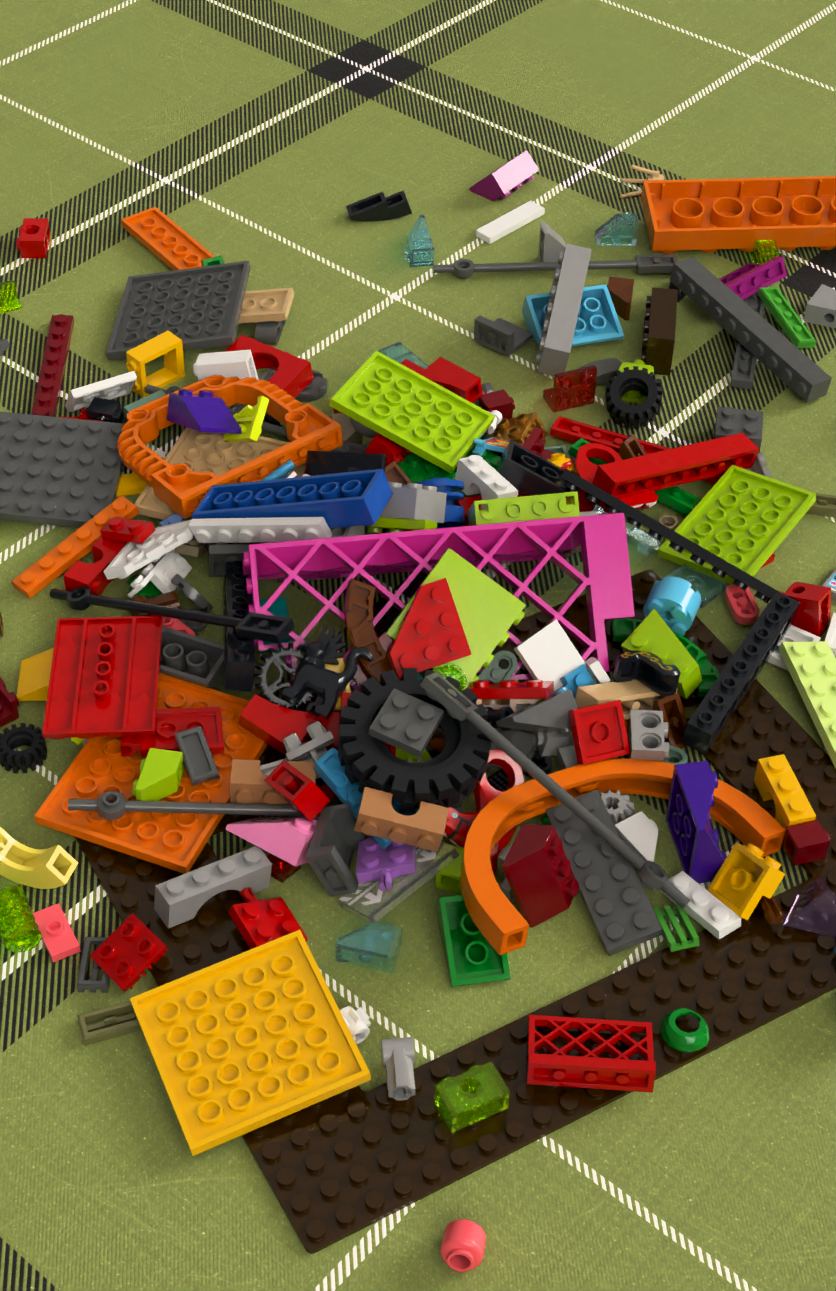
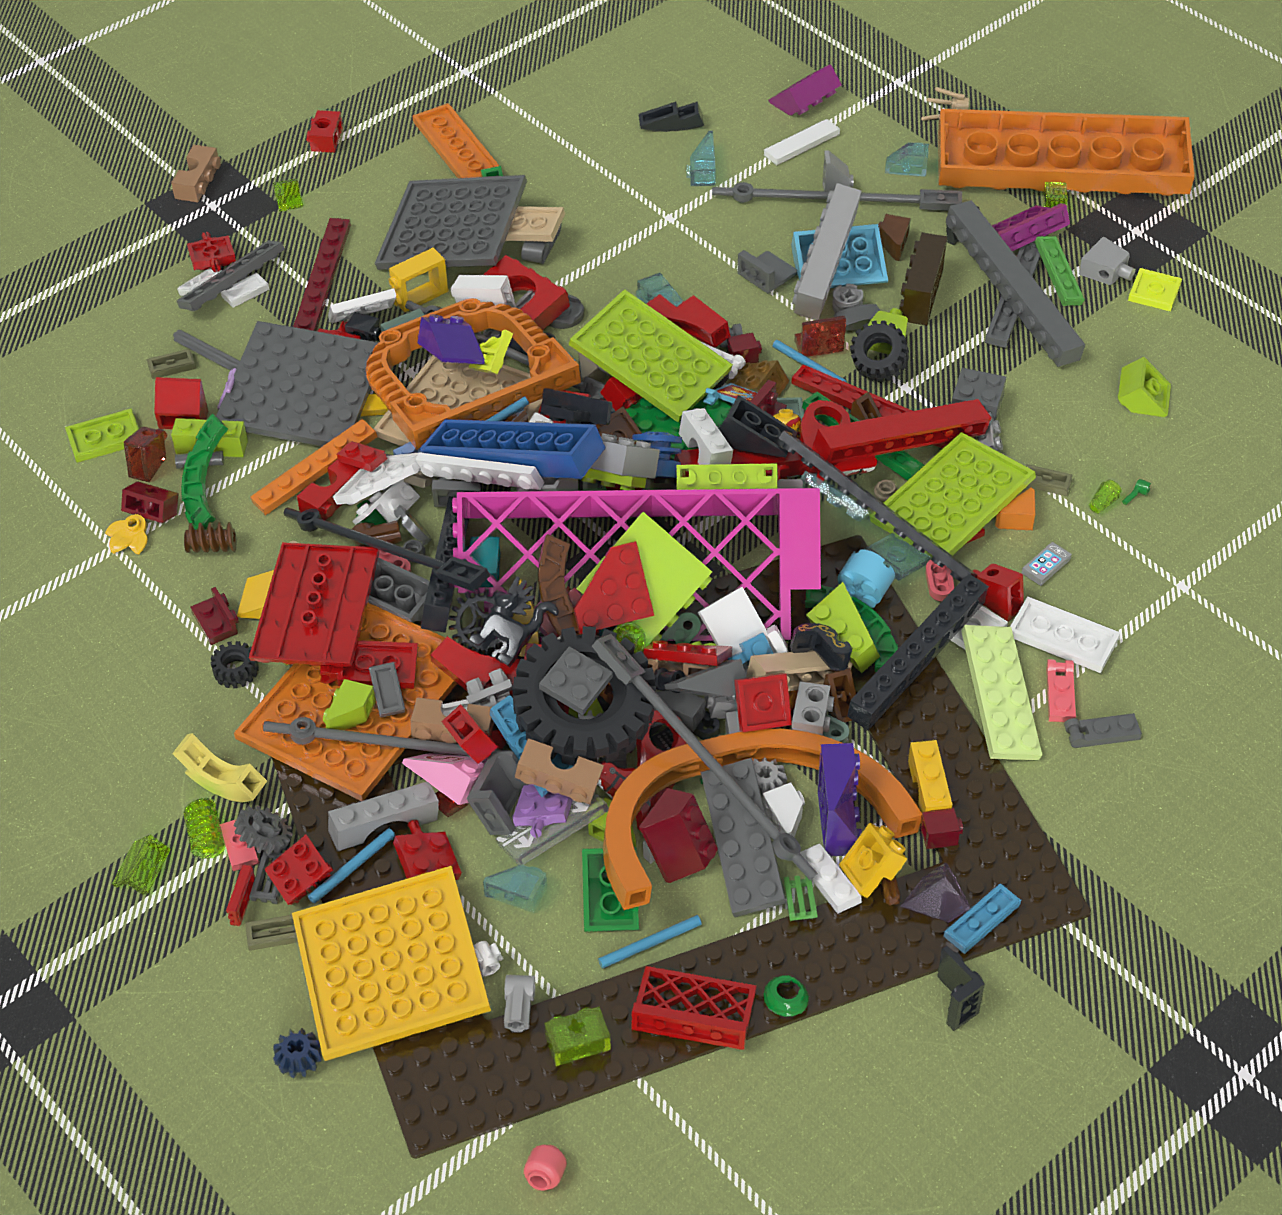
camera: 10 degrees right, 5 degrees up
none -> red tile [226,865,255,926]
none -> dark grey gear [234,805,293,855]
none -> dark blue gear [273,1028,322,1079]
none -> dark azure piece [308,828,395,904]
none -> dark azure bar [598,915,702,969]
none -> dark azure bar [773,340,847,383]
none -> light grey wheel [832,284,863,313]
none -> orange slope [995,487,1035,531]

